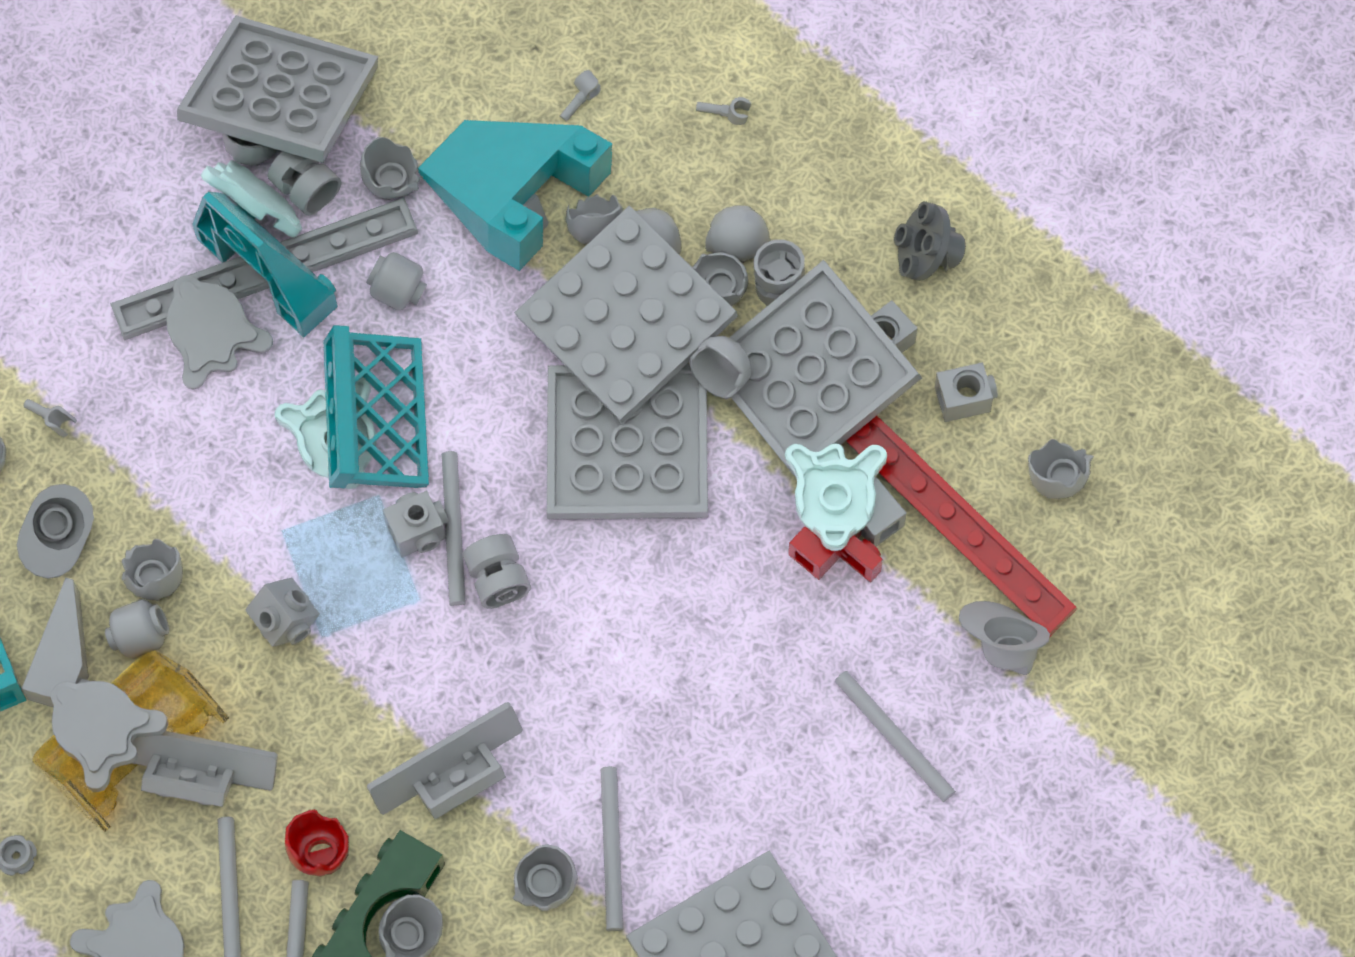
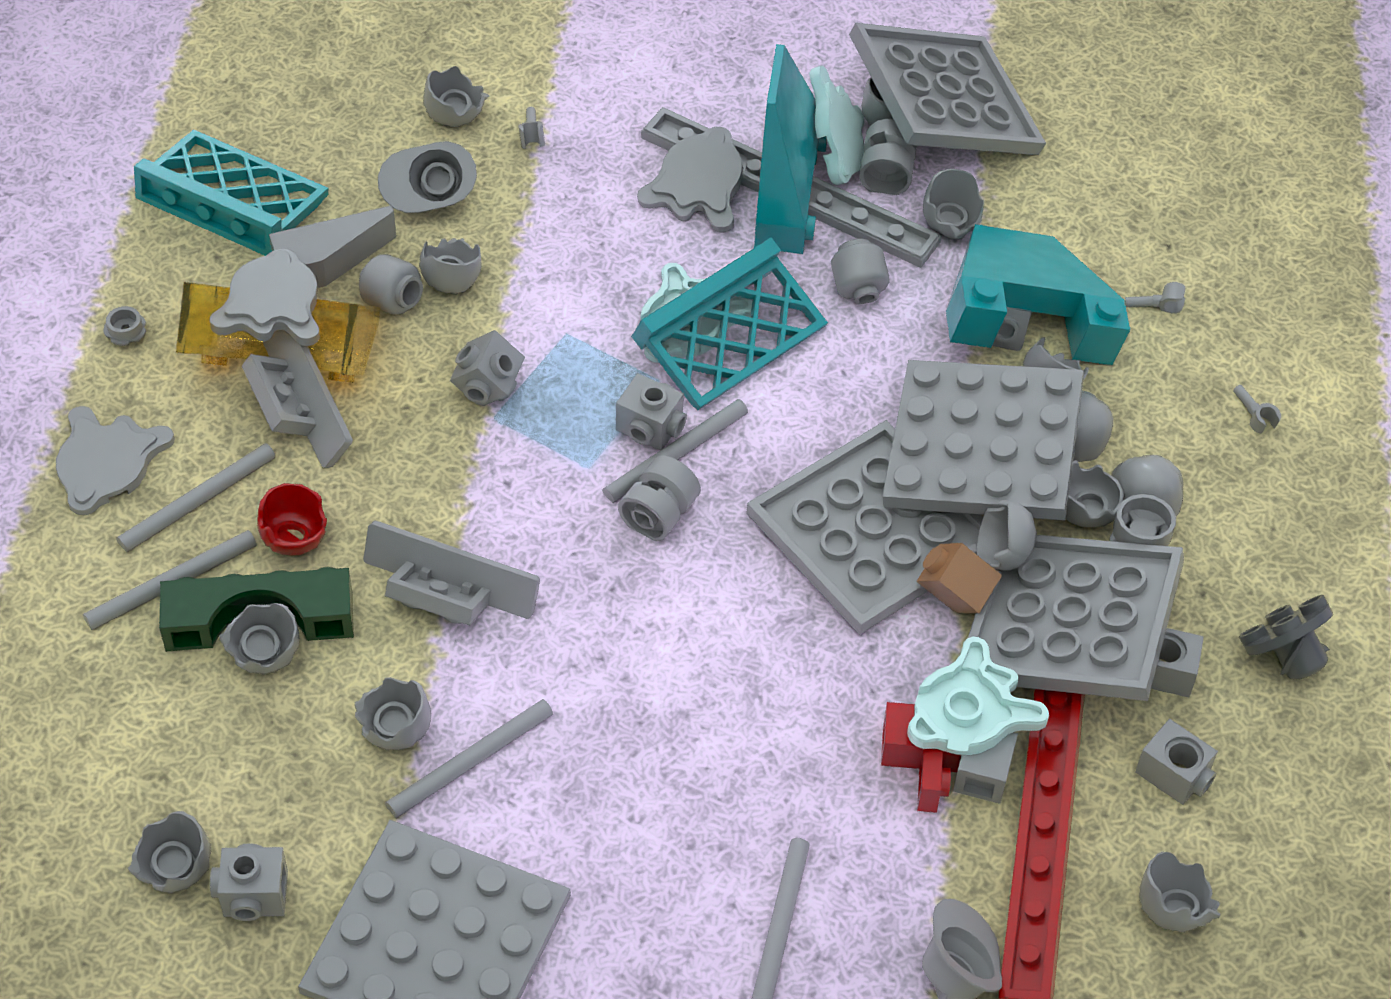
camera: 50 degrees right, 15 degrees down
none -> medium nougat brick [916,543,1002,613]

